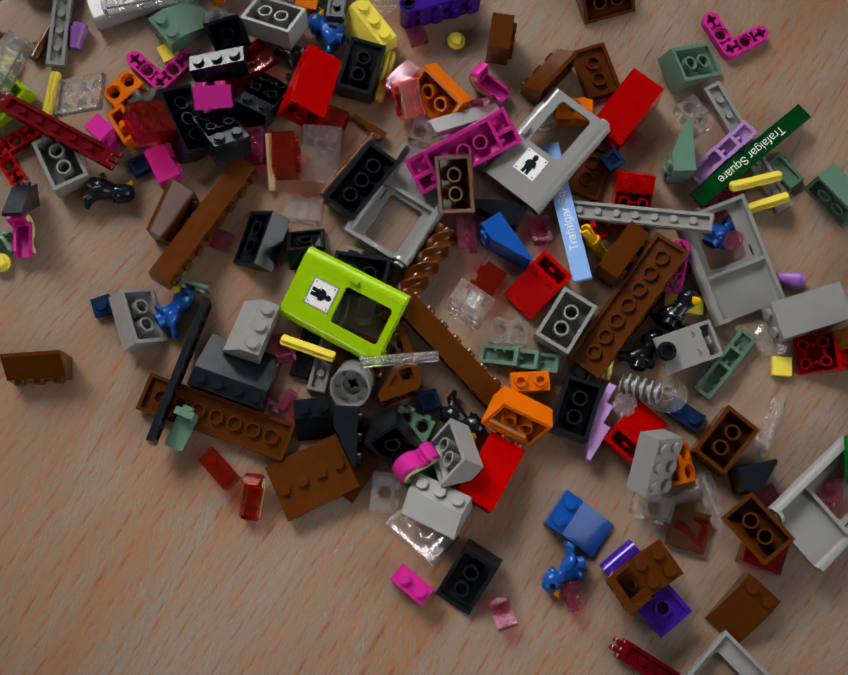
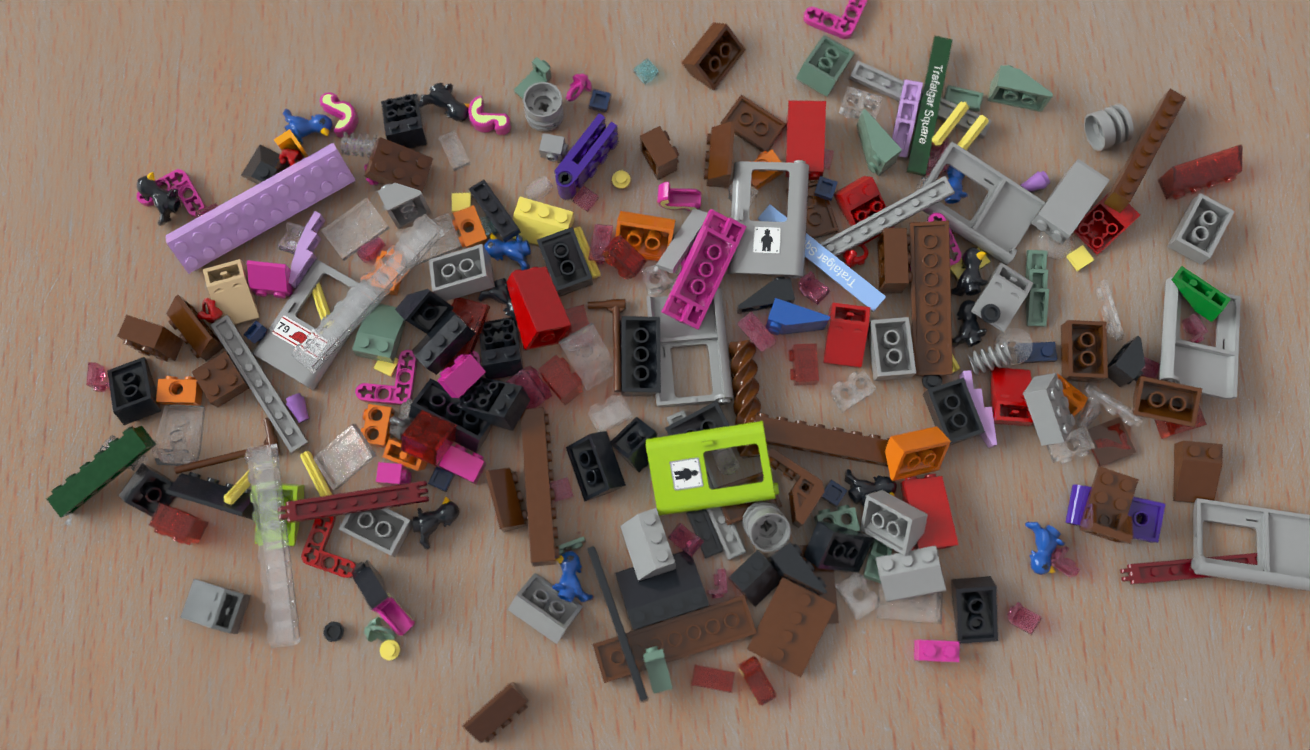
camera: 35 degrees left, 0 degrees up
dark blue plate [90,294,113,319] -> none
tan bar [265,133,276,191] -> none
light yellow axle [280,334,336,362] -> none
clear axle [359,351,439,370] -> none
dark pink animal [392,442,440,485] -> none
reddish brown slope [434,153,476,214] -> none
clear brick [448,278,496,331] -> none
clear pink tile [470,95,497,108] -> none
sand green slope [479,344,561,375] -> none
orange brick [508,371,550,395] -> none
blue slope [542,490,613,558] -> none
yellow pin [579,224,608,258] -> none
clear gear [612,392,637,417] -> none
clear pink tile [724,230,745,250] -> none

